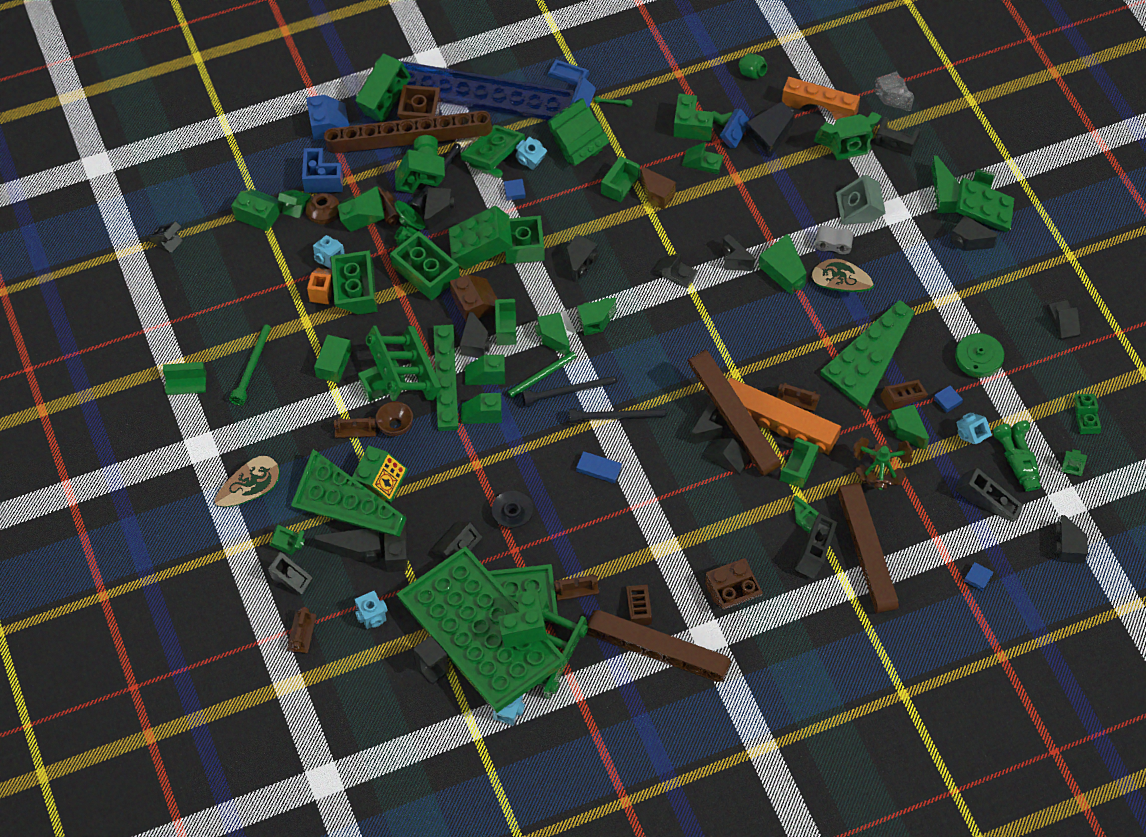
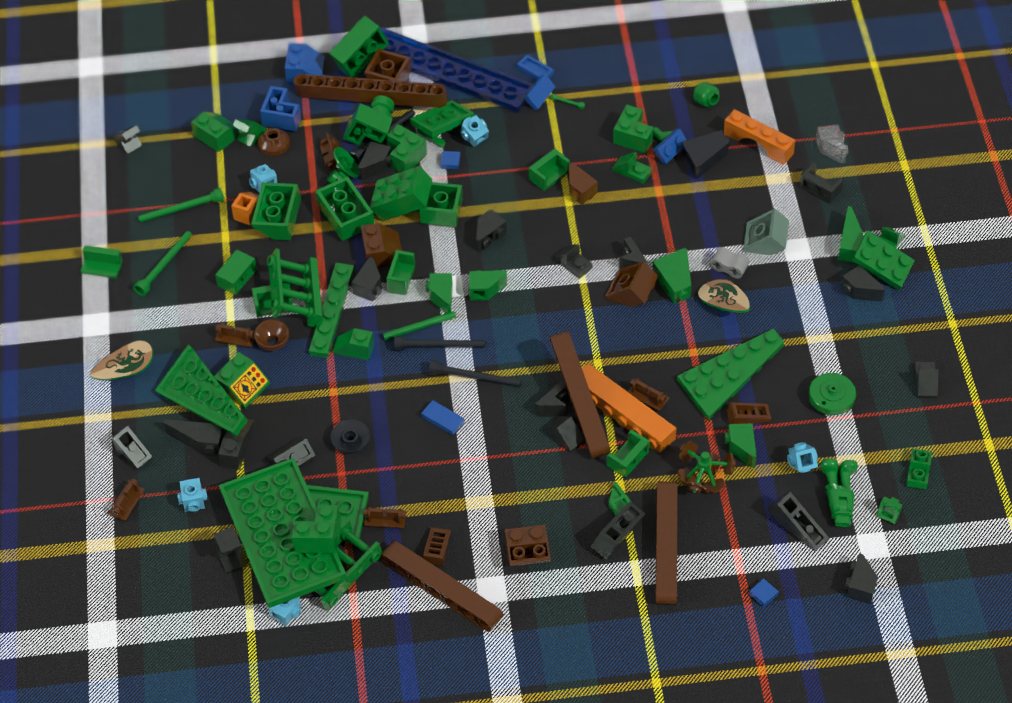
camera: 15 degrees right, 5 degrees down
green bracket [269,525,305,555] -> none
green slope [338,186,385,232] -> none
green slope [465,354,505,385] -> none
green slope [547,98,609,166] -> none
green slope [814,112,881,161] -> none
blue tile [934,386,963,413] -> none
none -> green piece [138,188,224,222]
none -> green brick [387,124,427,173]
none -> reddish brown slope [605,261,658,307]

